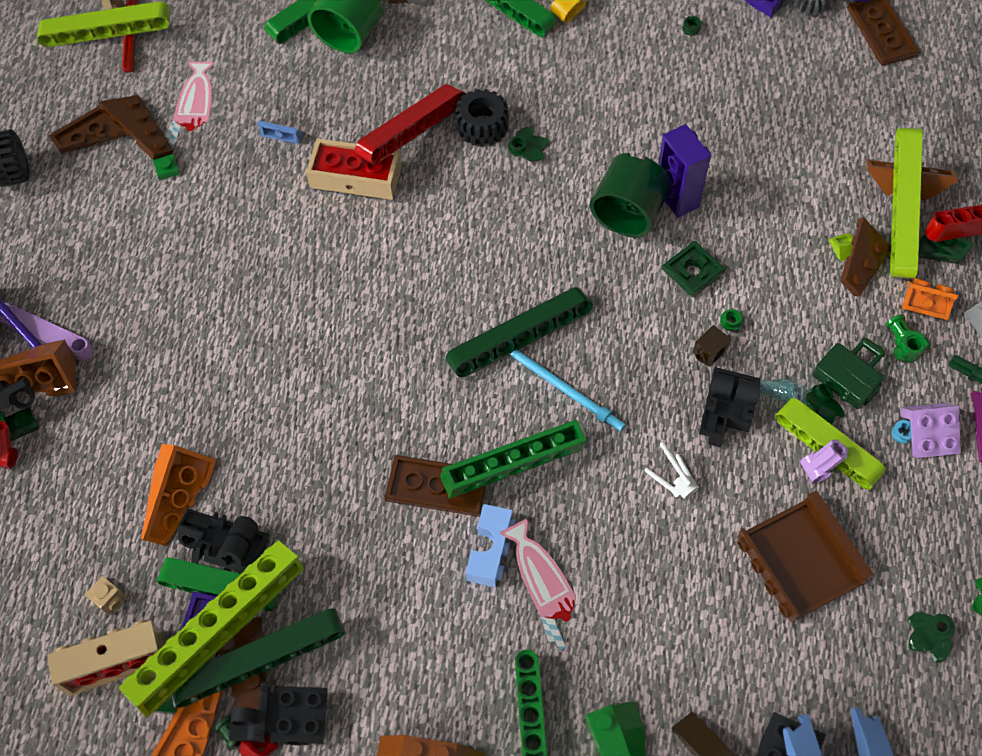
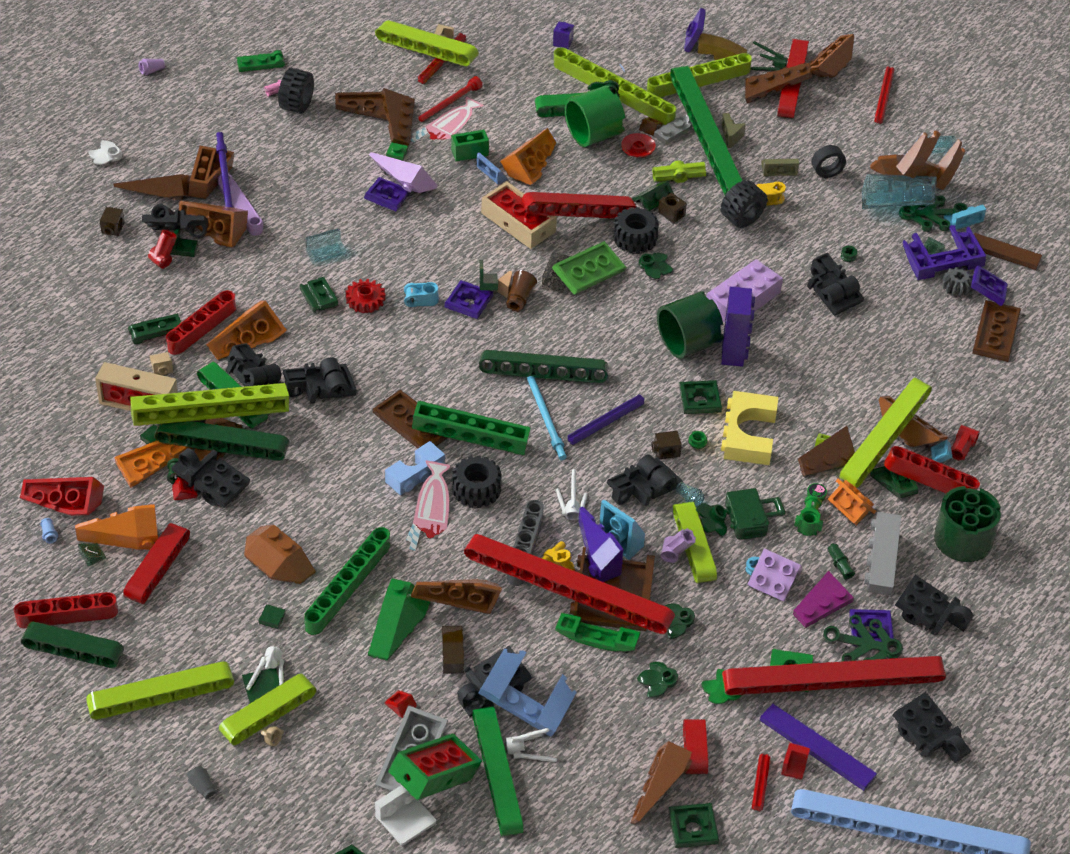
camera: 30 degrees right, 15 degrees down
none -> dark green plate [128,313,181,345]
none -> red beam [166,290,236,355]
none -> black plate [283,357,357,404]
none -> dark green plate [299,277,338,313]
none -> clear light blue panel [306,228,346,264]
none -> red gear [345,279,386,313]
none -> dark purple piece [364,177,410,211]
none -> lavender wedge [369,152,438,193]
none -> medium azure piece [404,282,439,307]
none -> dark orange wedge [411,579,502,614]
none -> red piece [418,76,483,122]
none -> dark purple piece [445,280,494,319]
none -> green brick [451,129,489,162]
none -> black tyre [452,456,502,508]
none -> red beam [464,534,675,634]
none -> panel [479,260,498,291]
none -> light nougat slope [497,271,512,298]
none -> orange wedge [500,128,556,185]
none -> reddish brown plant [506,270,537,312]
none -> dark grey beam [507,500,544,586]
none -> clear smoke brick [542,252,571,293]
none -> yellow piece [542,541,575,571]
none -> bright green tile [552,241,627,295]
none -> green slope [555,612,640,651]
none -> dark purple axle [567,394,645,445]
none -> dark purple wedge [578,507,624,582]
none -> medium azure slope [599,500,645,560]
none -> red dish [621,133,656,157]
none -> dark green panel [632,181,674,211]
none -> lime piece [652,160,706,183]
none -> dark brown brick [658,193,687,224]
none -> dark green plate [665,603,695,639]
none -> lavender brick [706,259,783,323]
none -> black tyre [720,180,768,228]
none -> light yellow arch [721,391,778,465]
none -> black plate [807,252,864,316]
none -> tile [807,483,827,502]
none -> medium azure tile [931,440,952,463]
none -> red piece [951,425,980,461]

